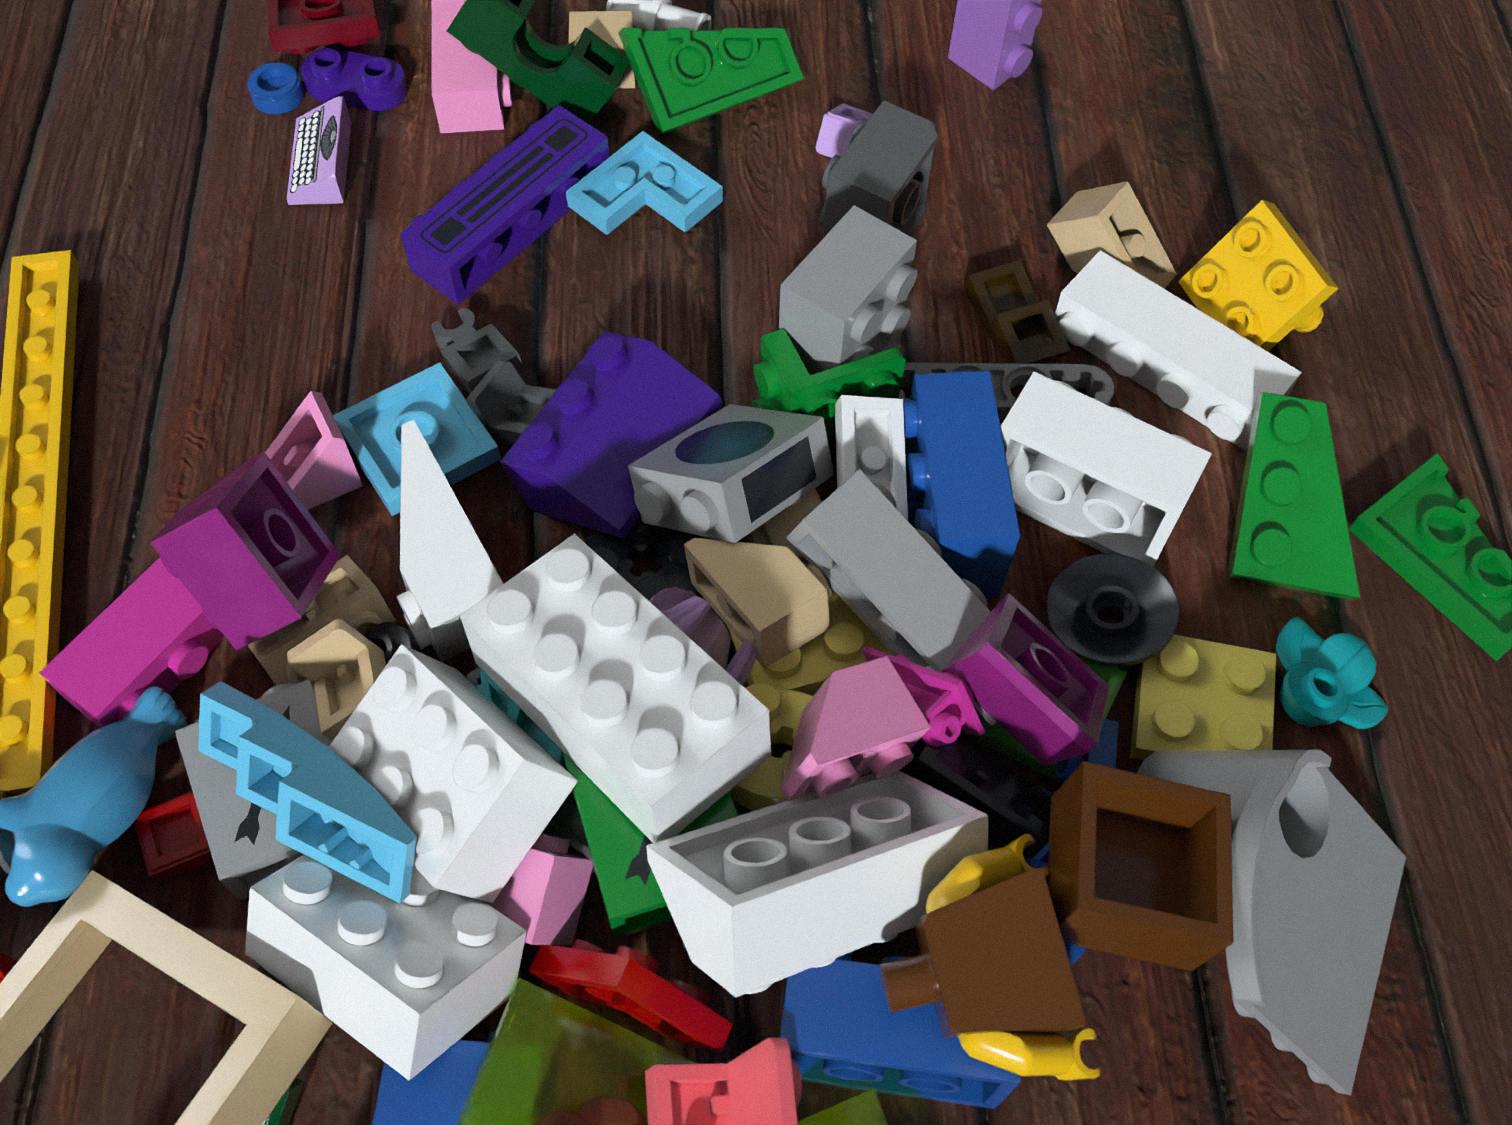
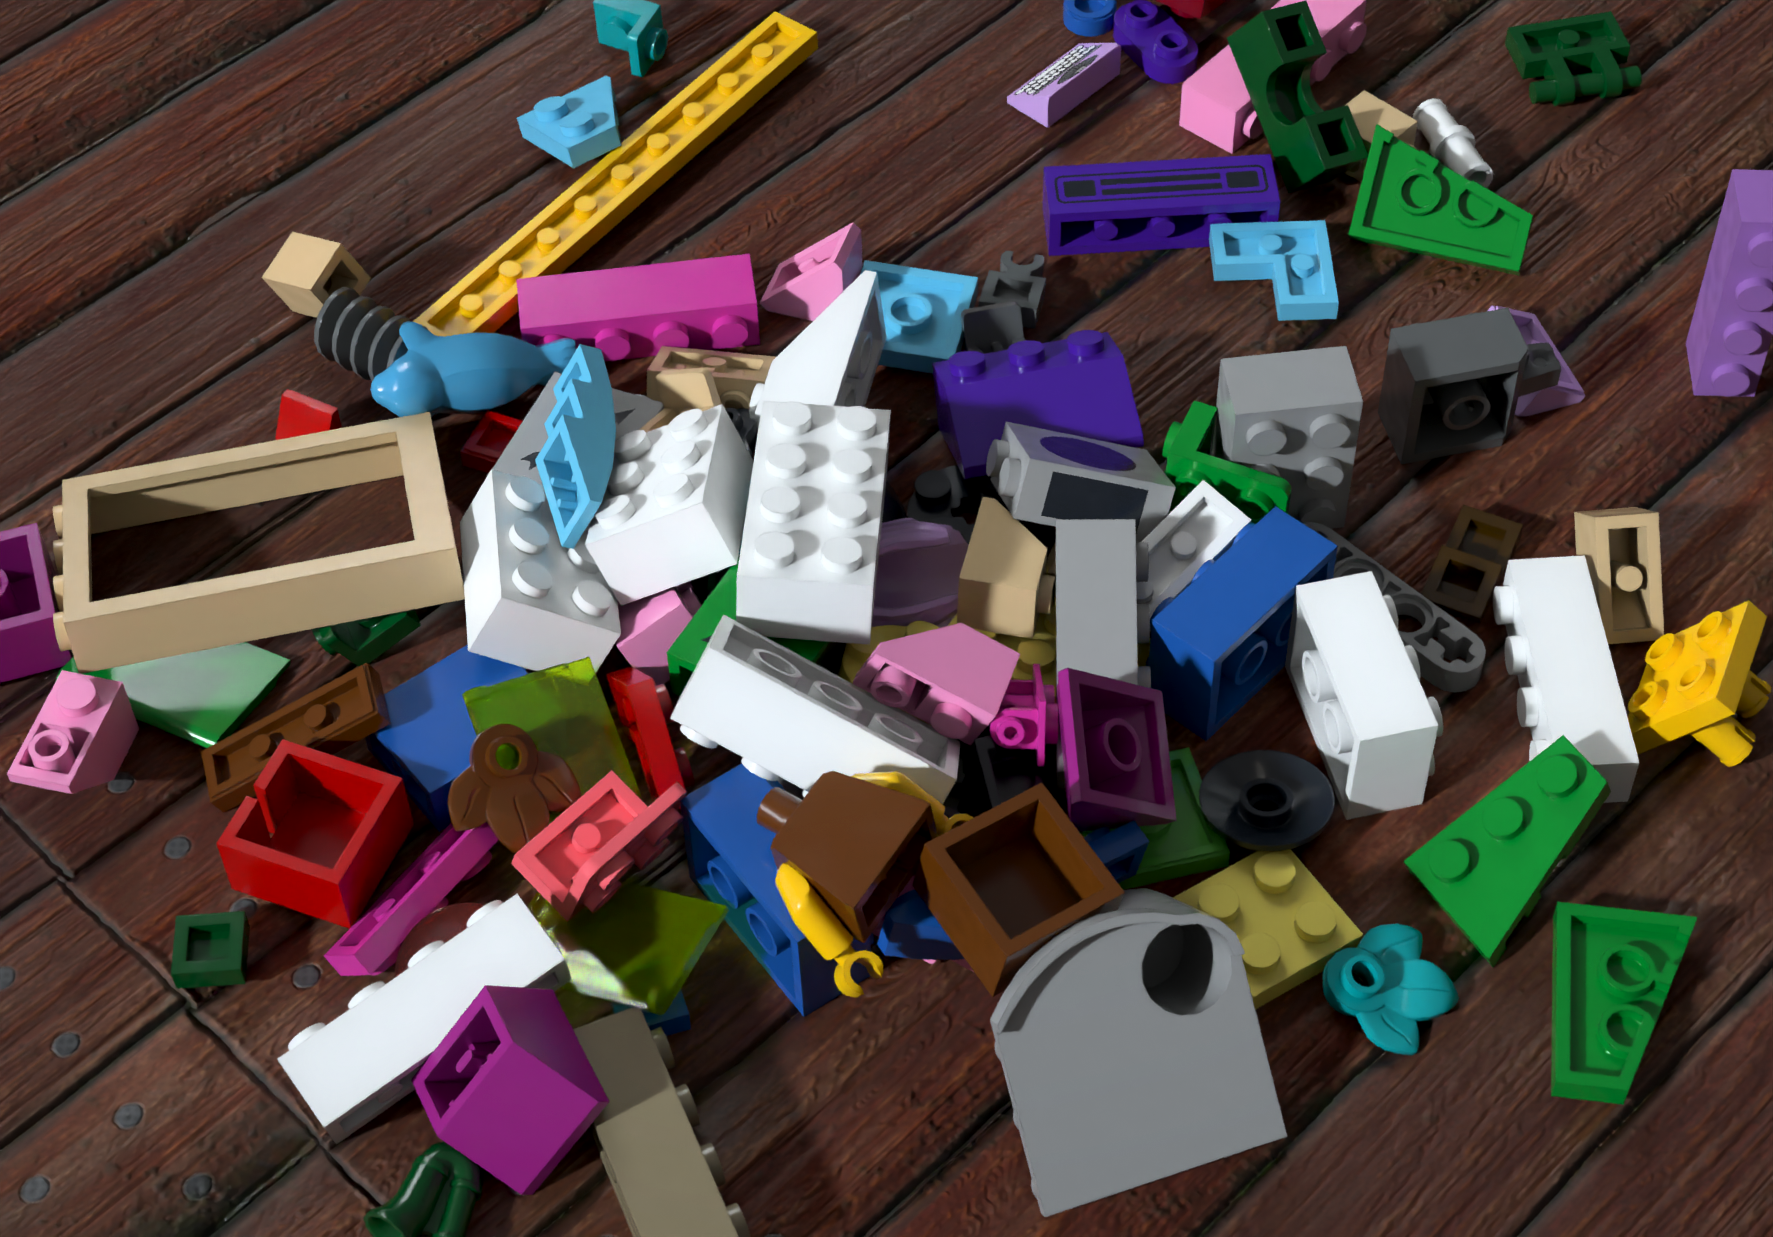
camera: 50 degrees right, 10 degrees down
magenta slope [150,451,341,650] -> none

